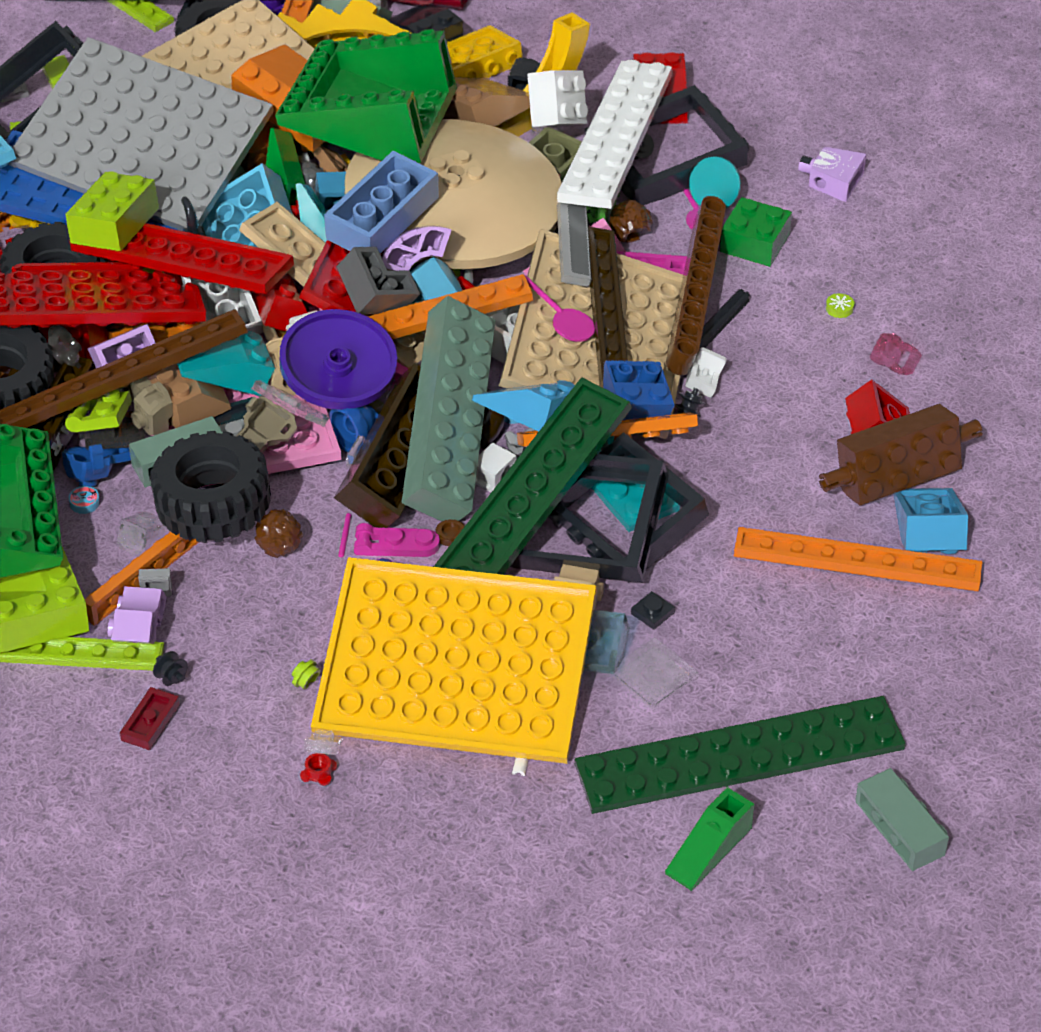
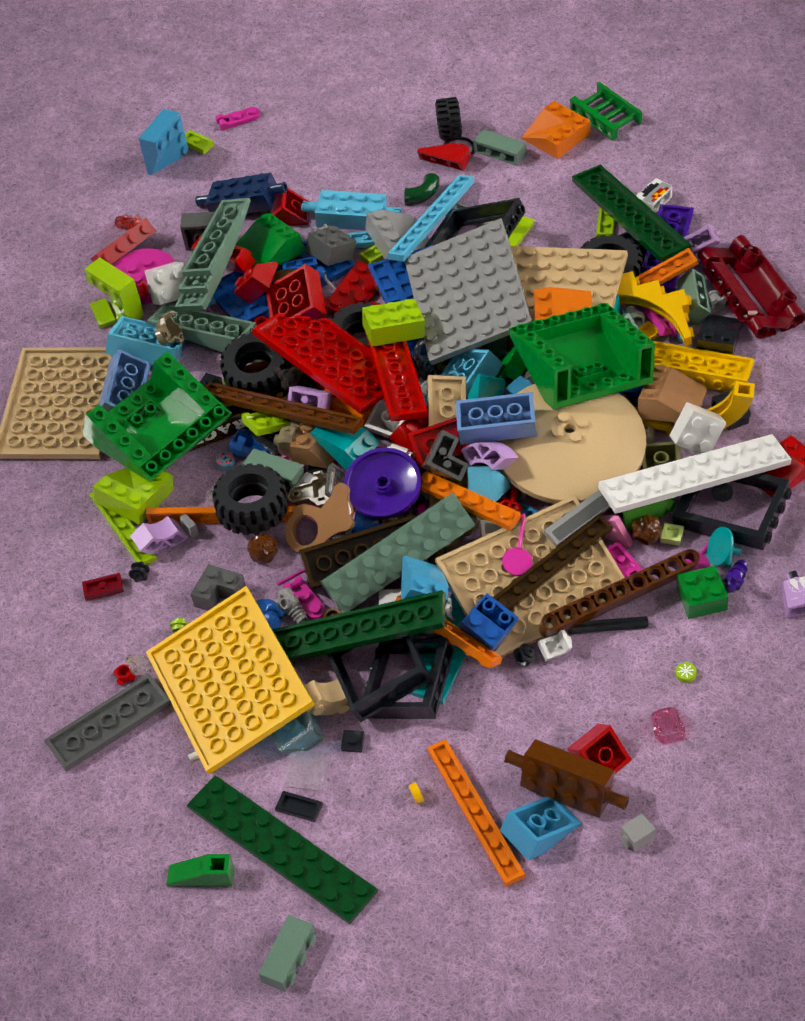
camera: 60 degrees right, 5 degrees up
none -> dark grey plate [44,674,171,772]
none -> dark grey brick [191,564,246,611]
none -> light grey piece [273,587,308,624]
none -> black tile [275,791,323,822]
none -> medium nougat animal [286,483,355,552]
none -> yellow tile [408,782,424,804]
none -> light grey brick [620,813,656,852]
none -> yellowish green plate [661,523,684,546]
none -> dark purple piece [723,560,748,594]

